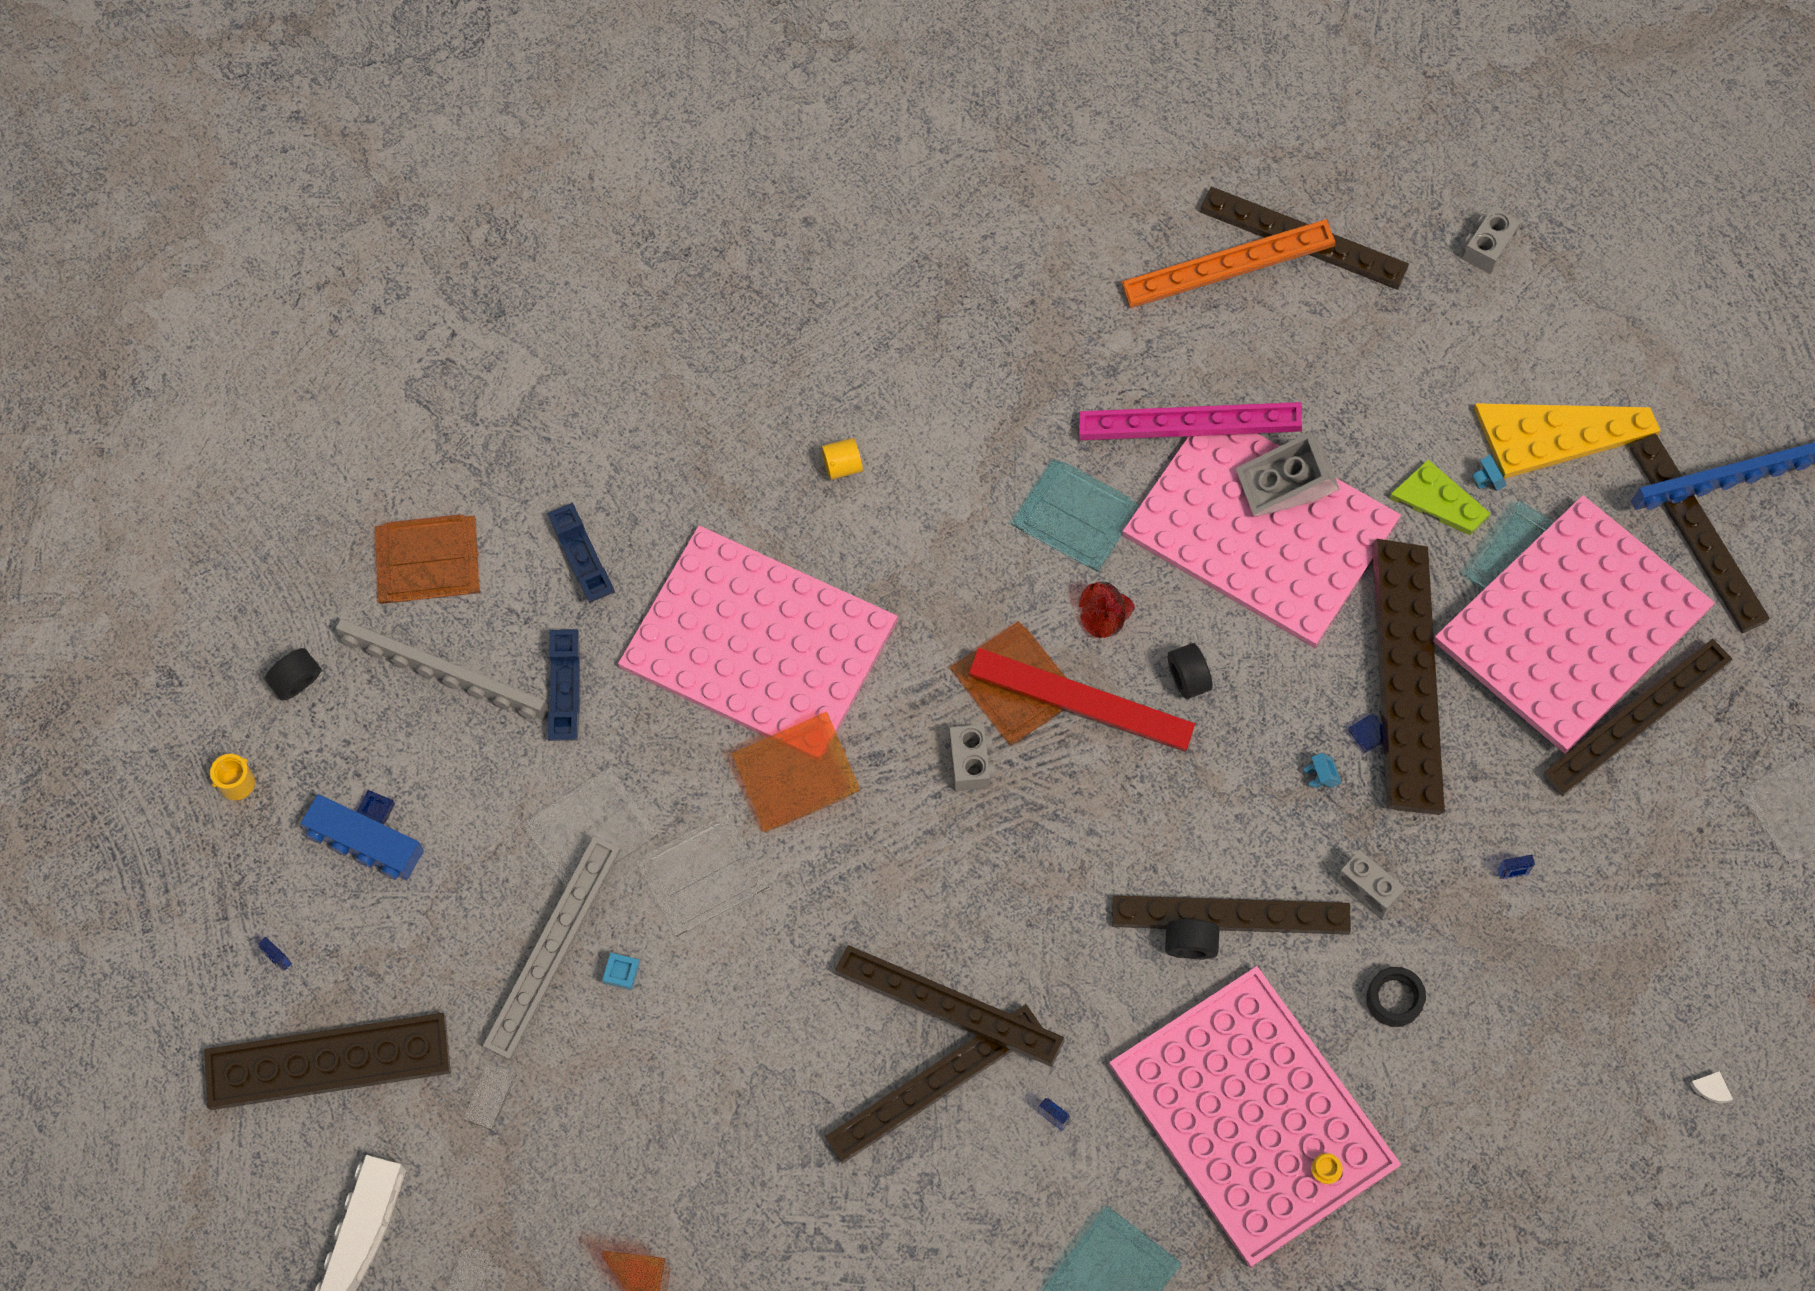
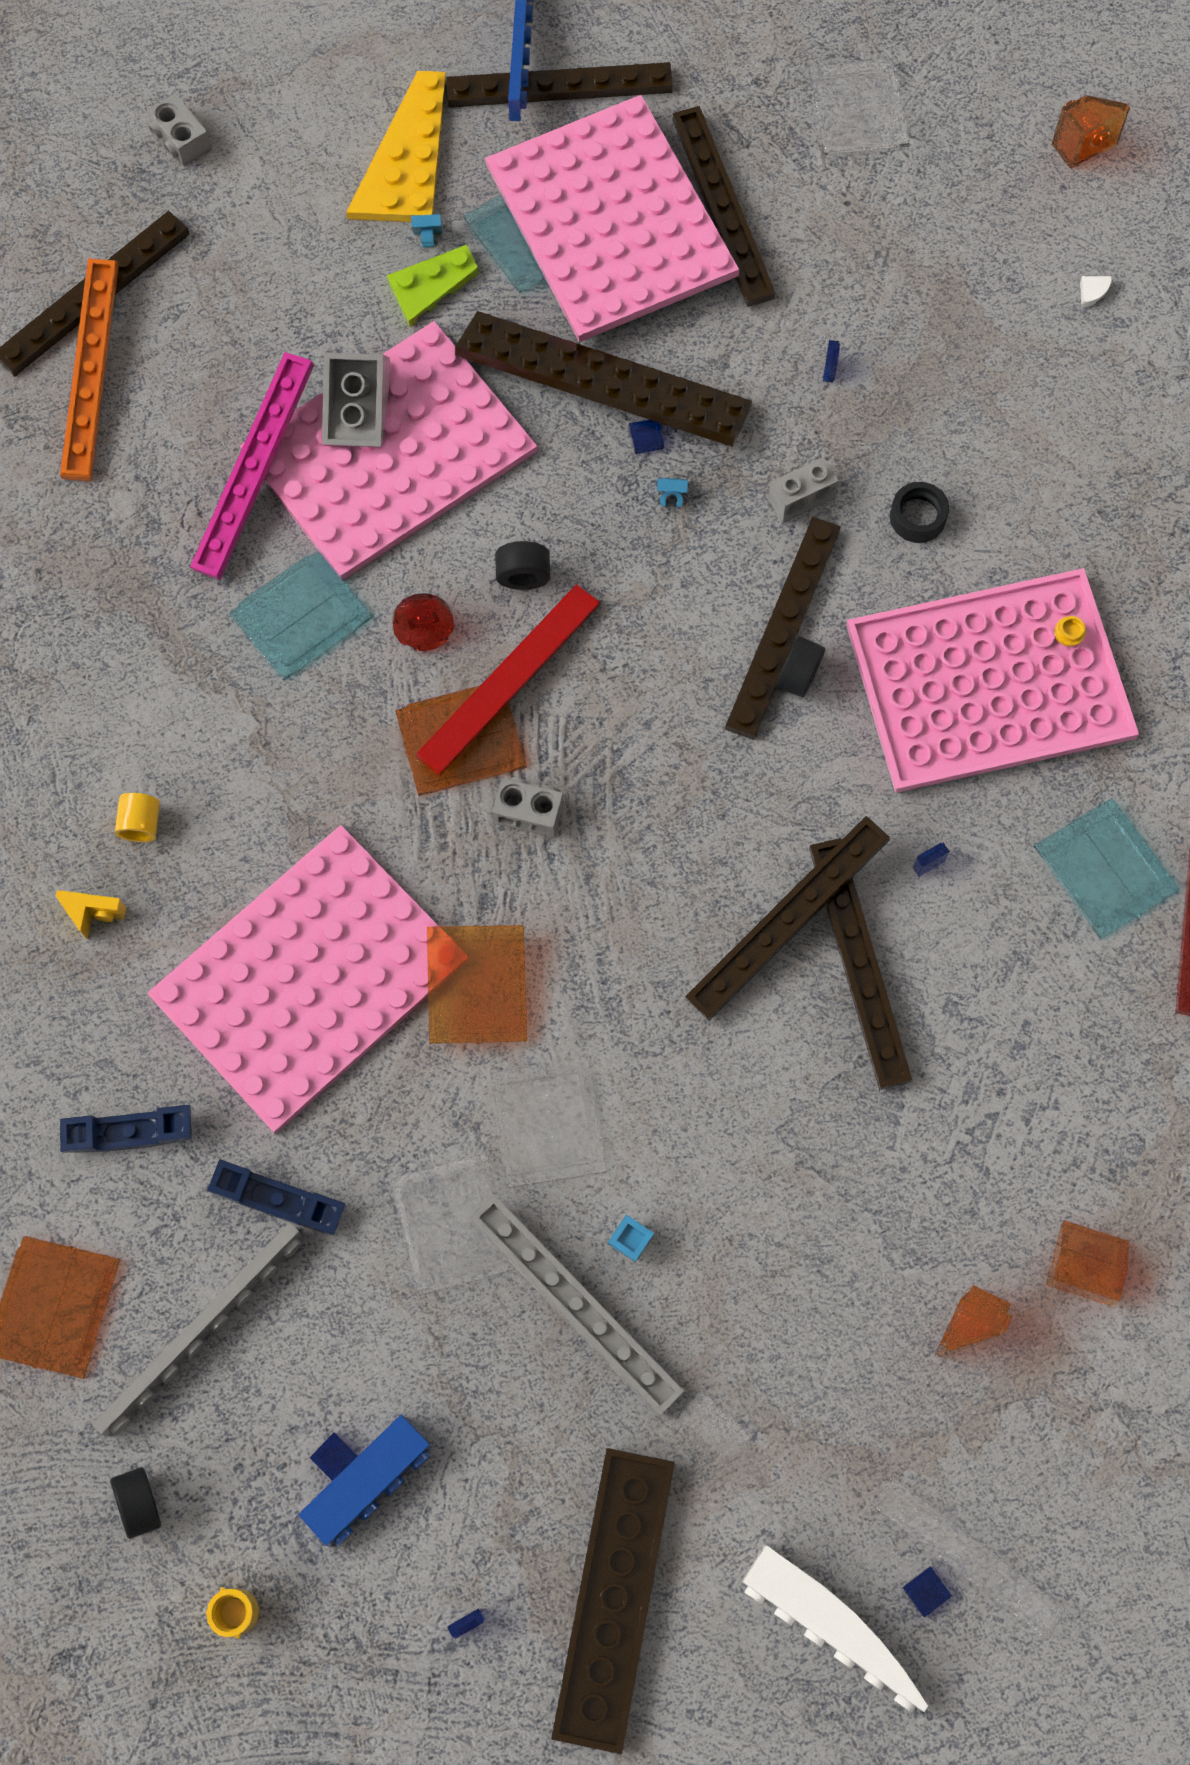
camera: 70 degrees left, 5 degrees up
none -> yellow slope [55,890,126,939]

